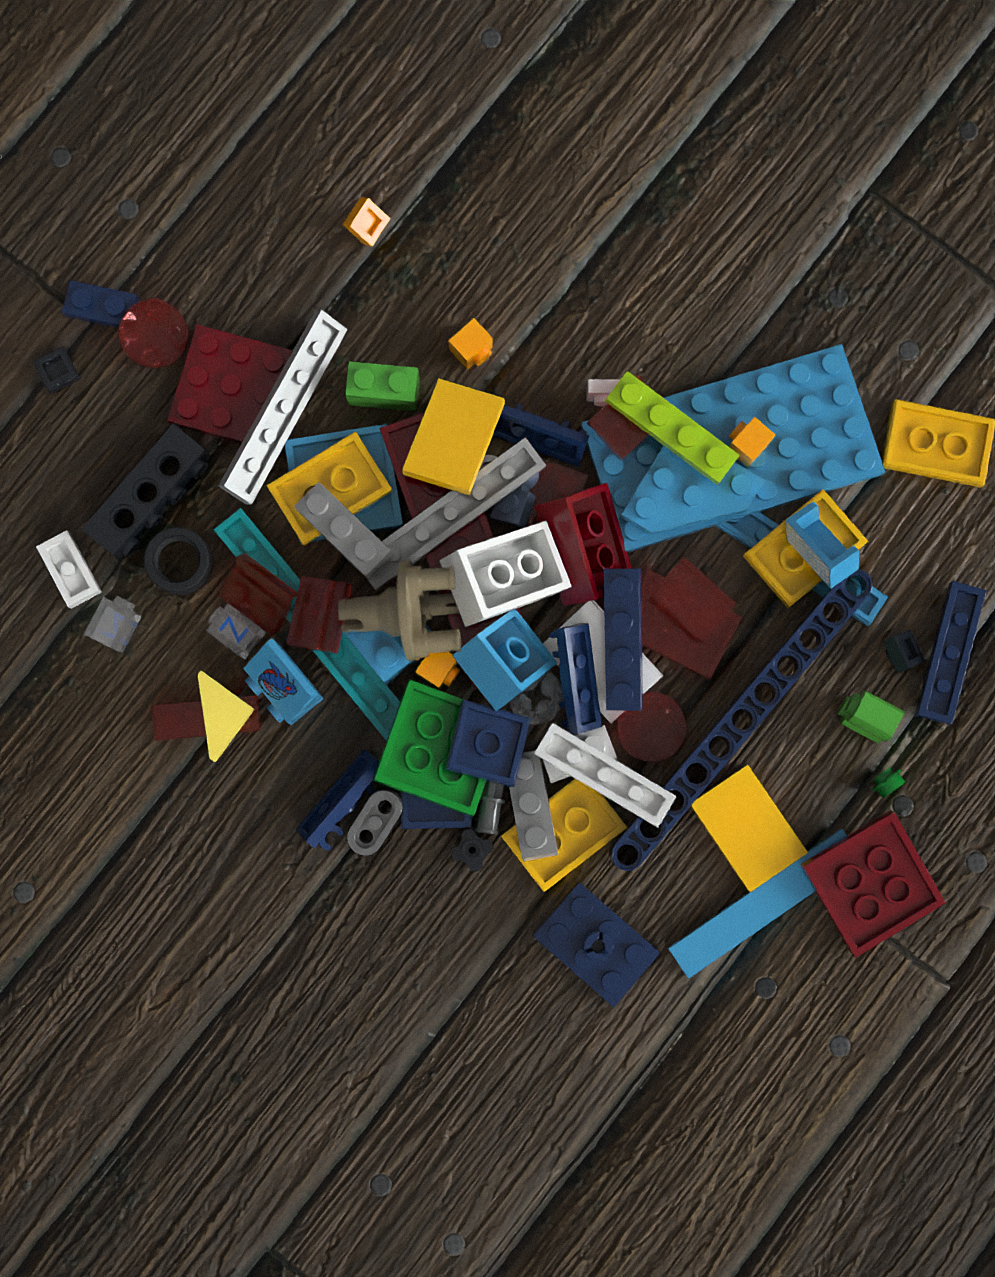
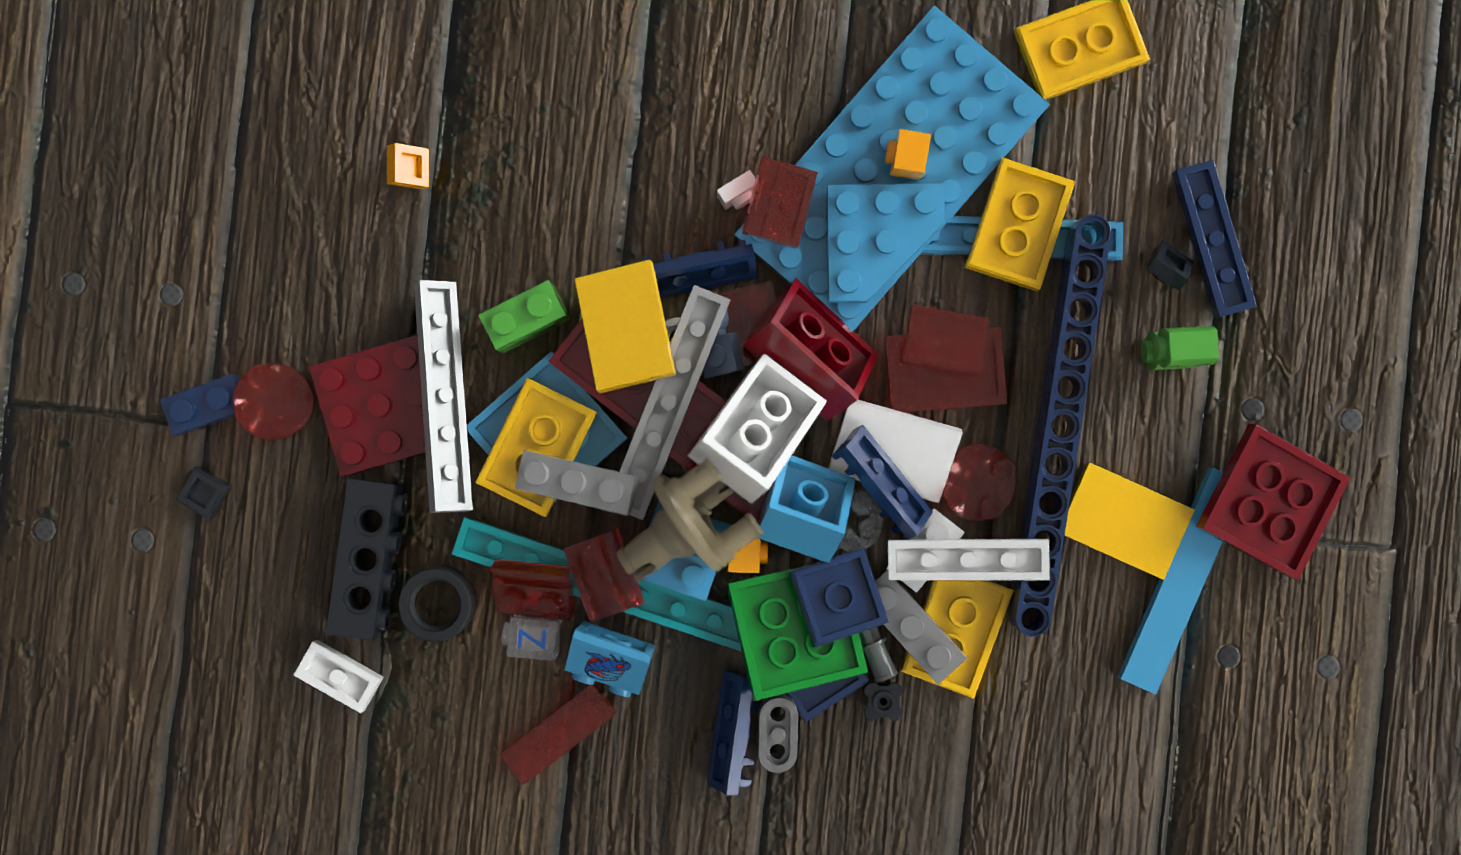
camera: 30 degrees left, 5 degrees up
clear brick [84,596,142,653] -> none
light yellow tile [198,671,255,762] -> none
light orange plate [448,318,493,370] -> none
dark blue plate [533,882,660,1007] -> none
dark blue plate [604,568,643,711] -> none
lime plate [605,371,740,485] -> none
dark azure panel [786,501,859,589] -> none
green plate [872,767,905,798] -> none

